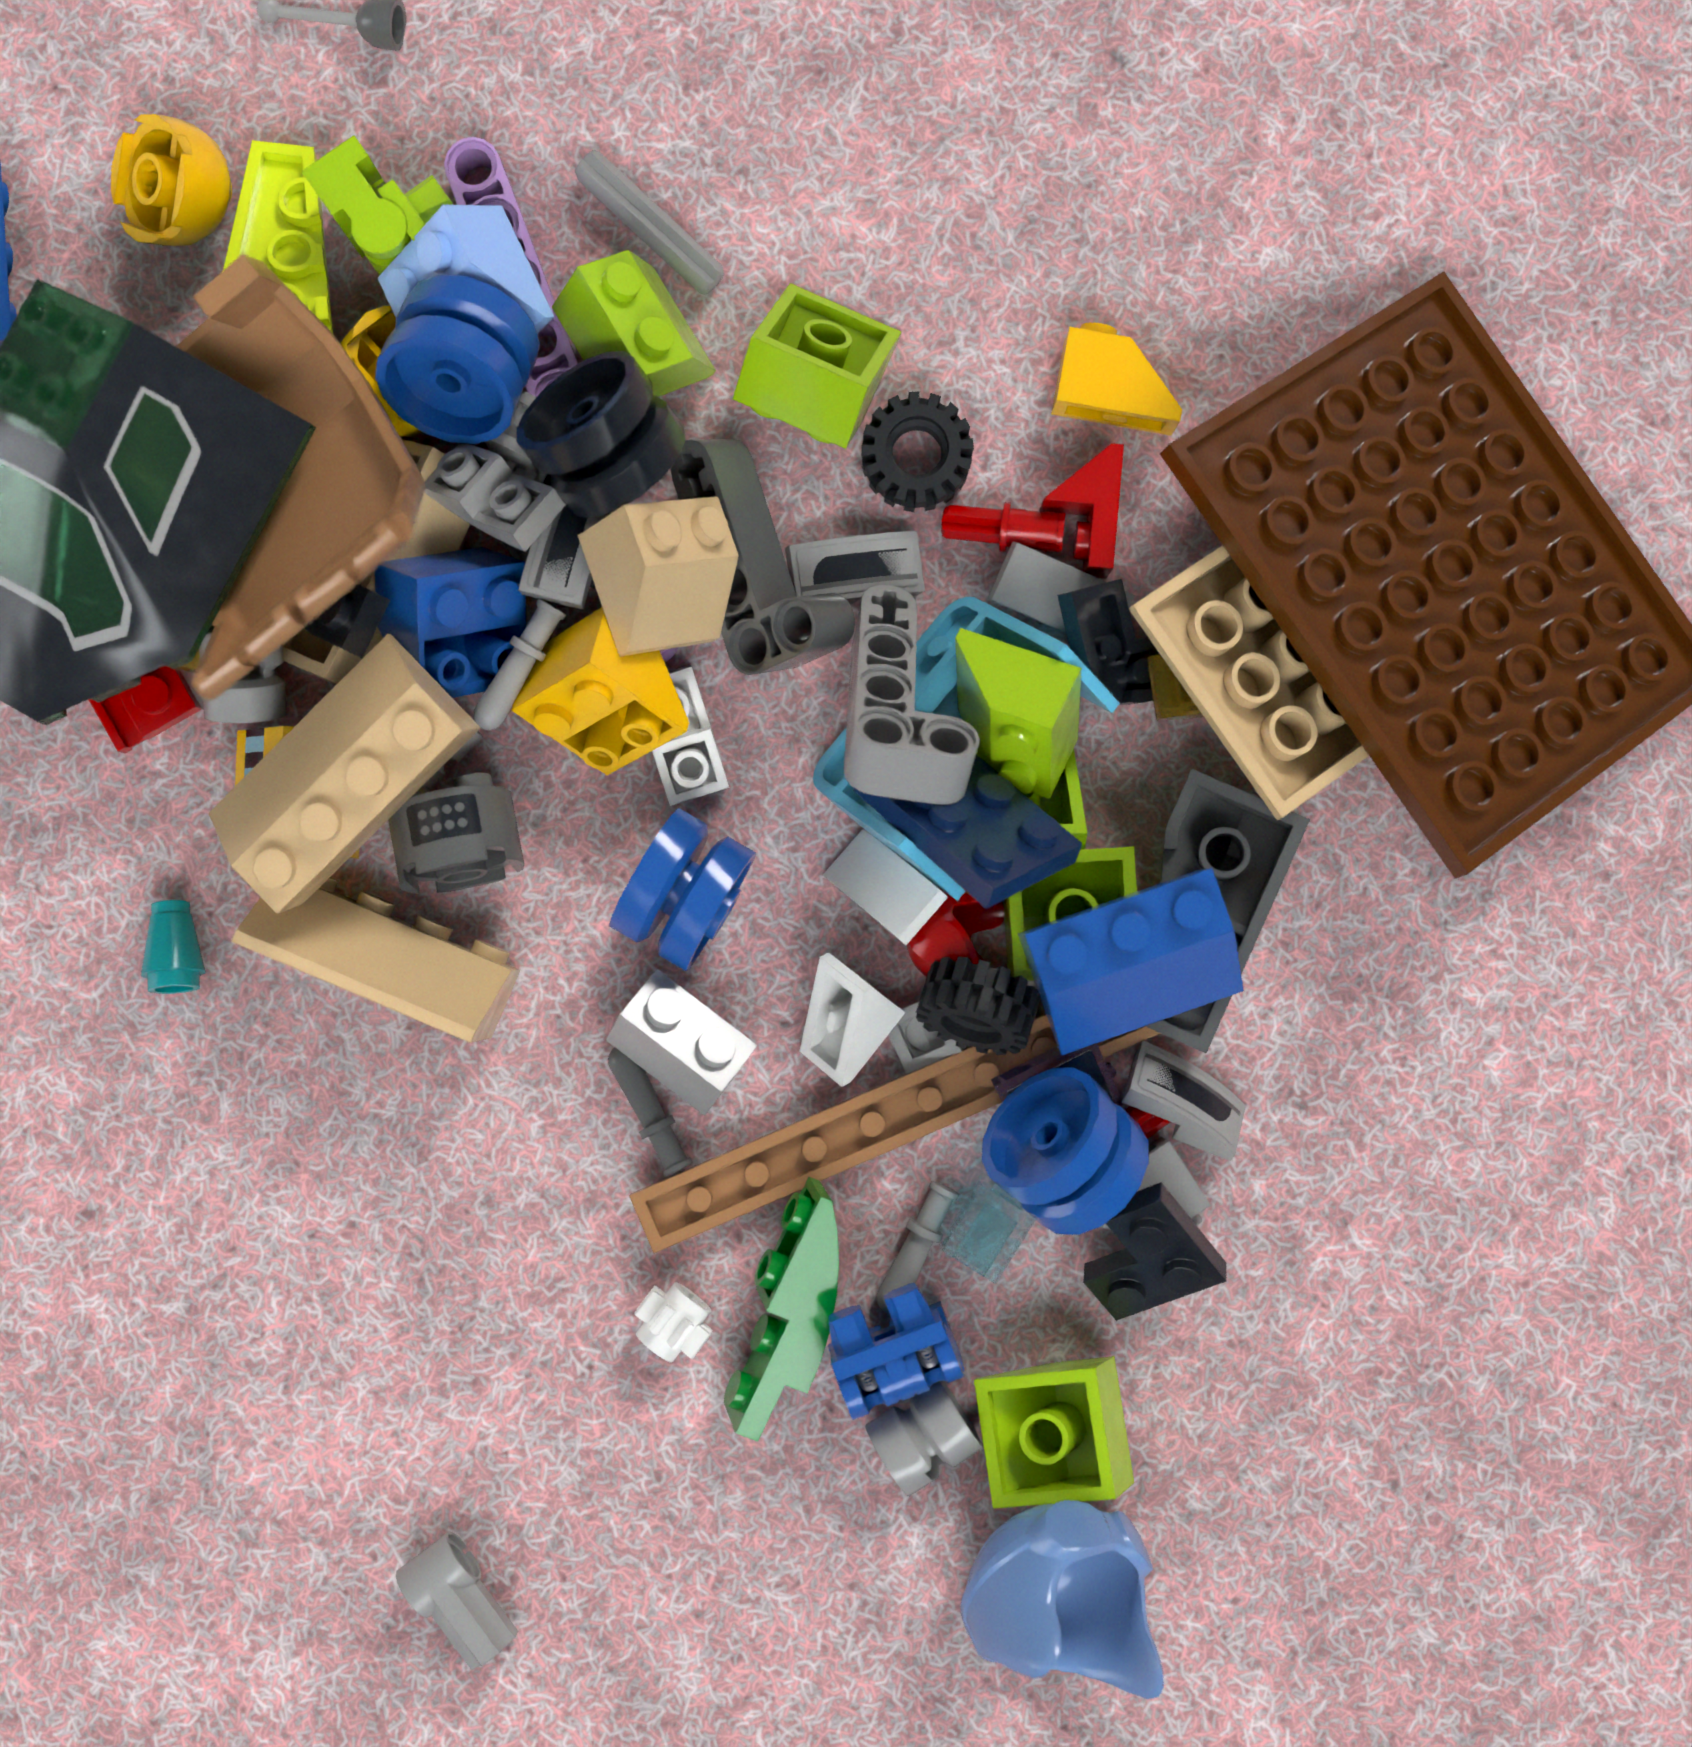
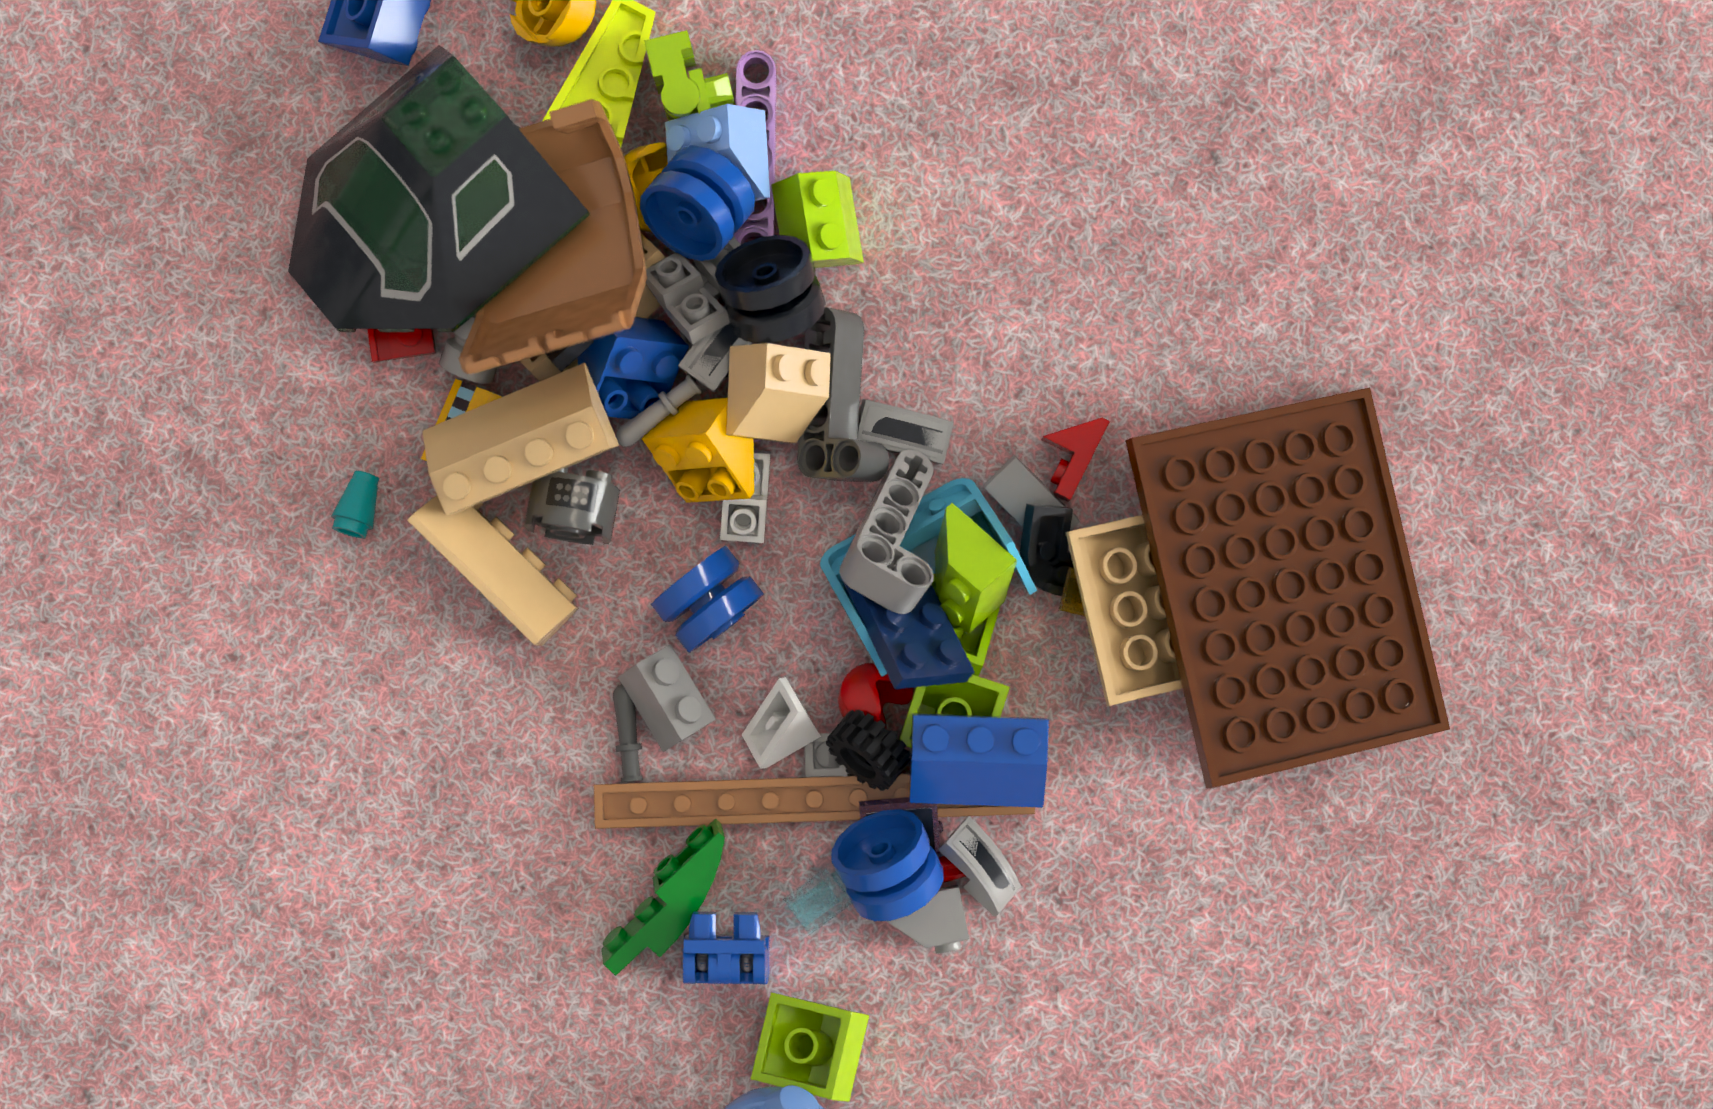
camera: 20 degrees right, 0 degrees up
light grey piece [396,1531,518,1670] -> none
light grey axle [575,150,724,295] -> none
white gear [634,1282,713,1362] -> none
lime slope [733,283,902,449] -> none
white slope [823,829,948,945] -> none
black tyre [861,391,974,512] -> none
light grey wheel [865,1381,984,1497] -> none
light grey piece [877,1180,960,1314] -> none
red axle [941,502,1066,553] -> none
yellow slope [1051,322,1182,436] -> none
black plate [1083,1182,1227,1321] -> none
dark grey wedge [1147,769,1310,1053] -> none

